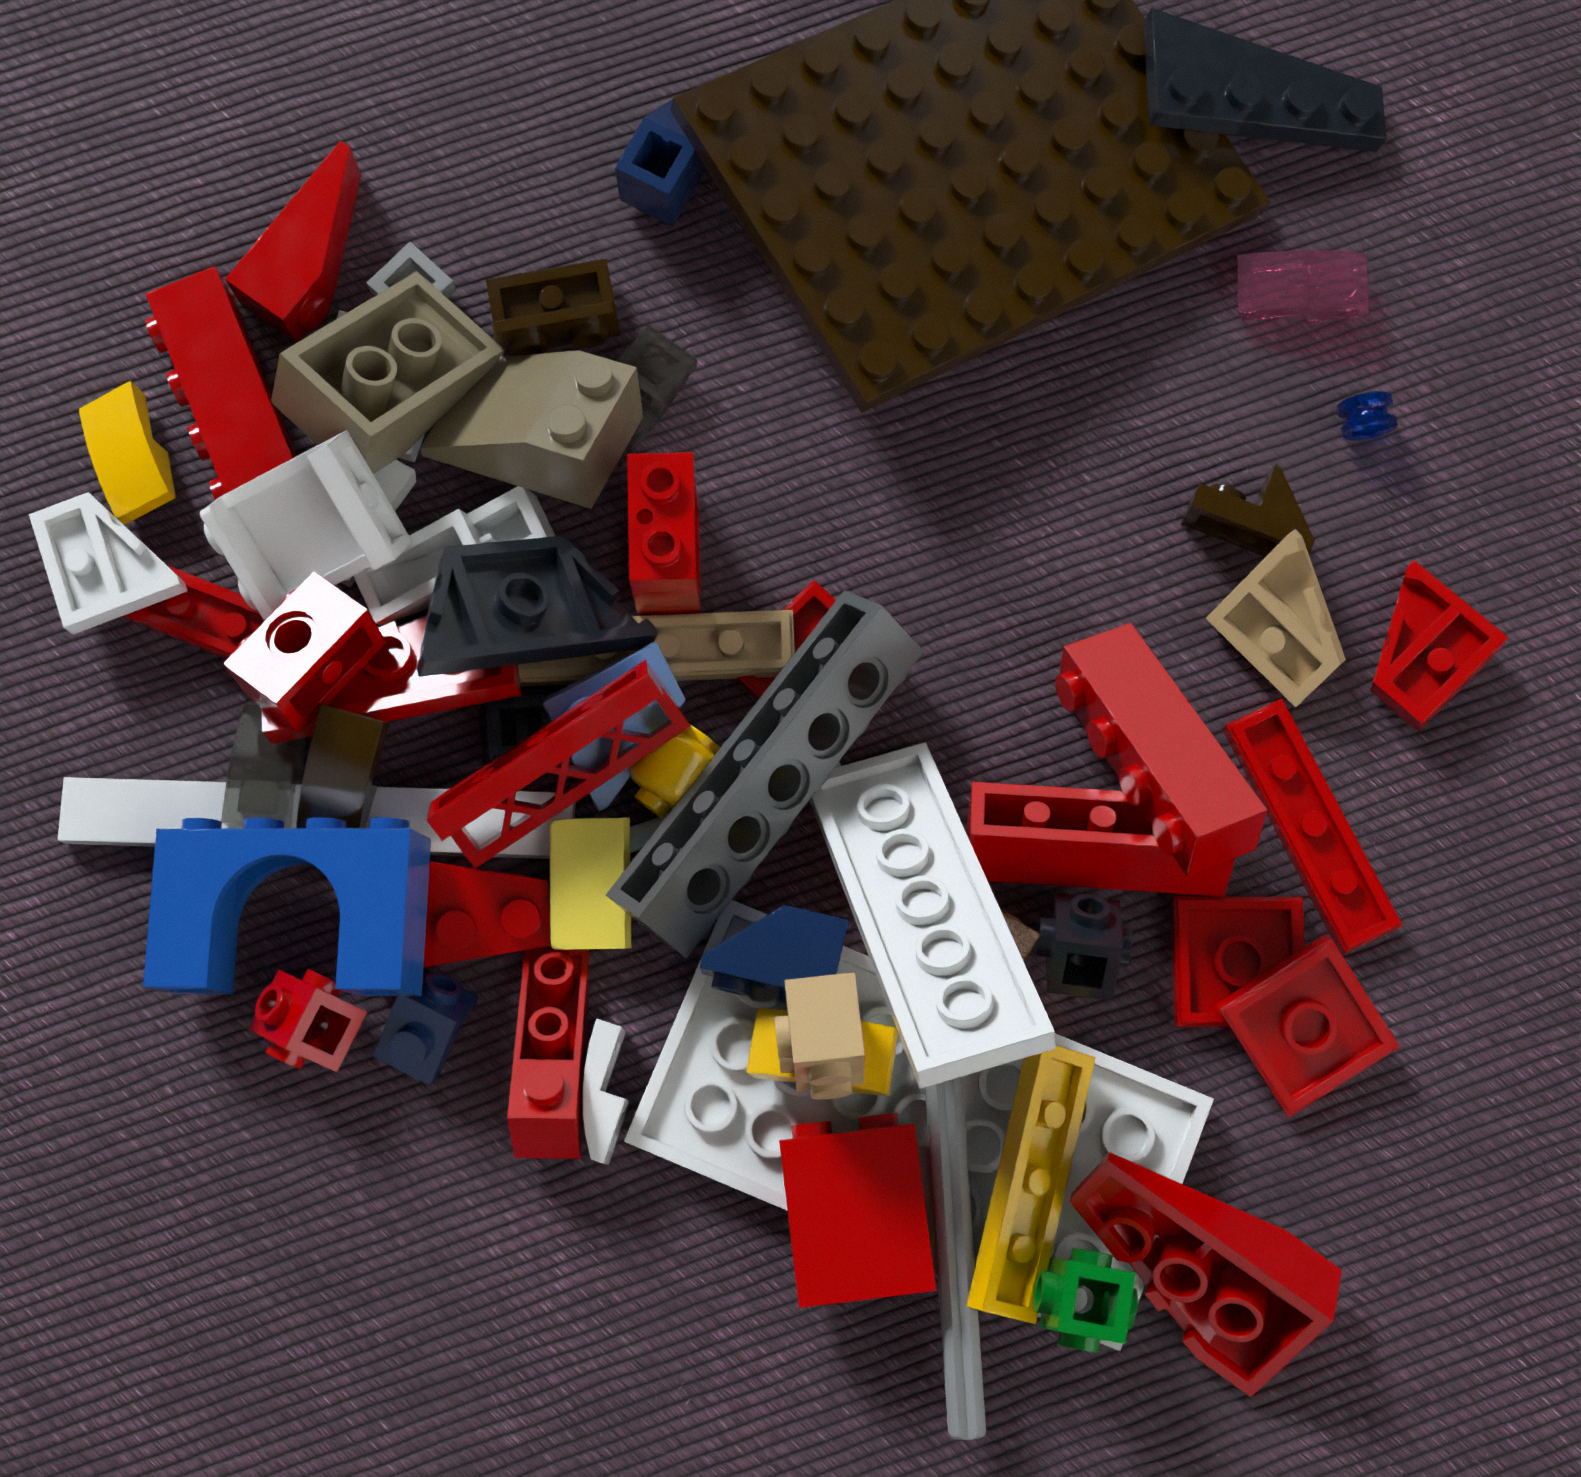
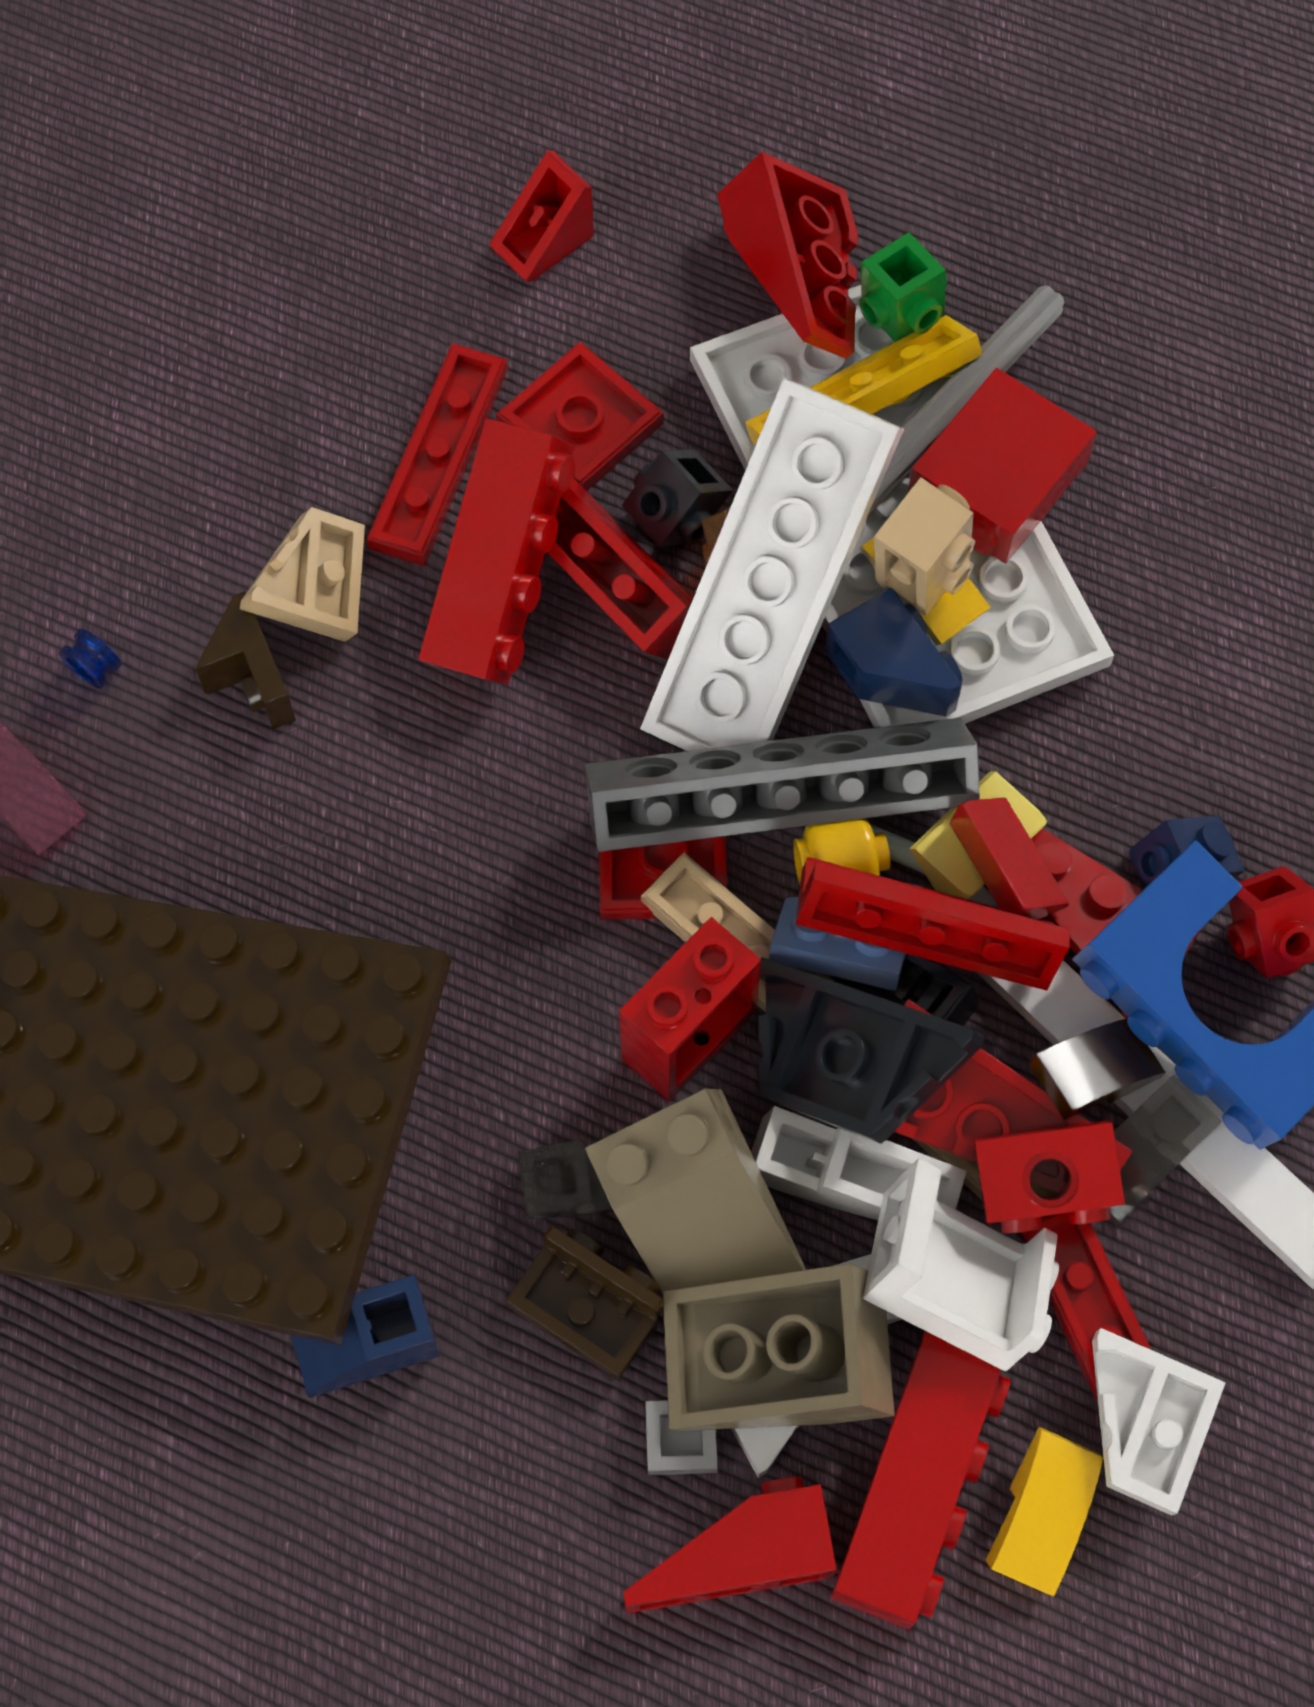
camera: 135 degrees left, 10 degrees down
red slope [507,948,590,1159] -> none
white slope [583,1019,630,1165] -> none
red tile [1215,934,1400,1117] -> none
red wing [1370,560,1508,732] -> none
none -> red slope [489,150,594,281]
none -> red slope [949,797,1069,920]

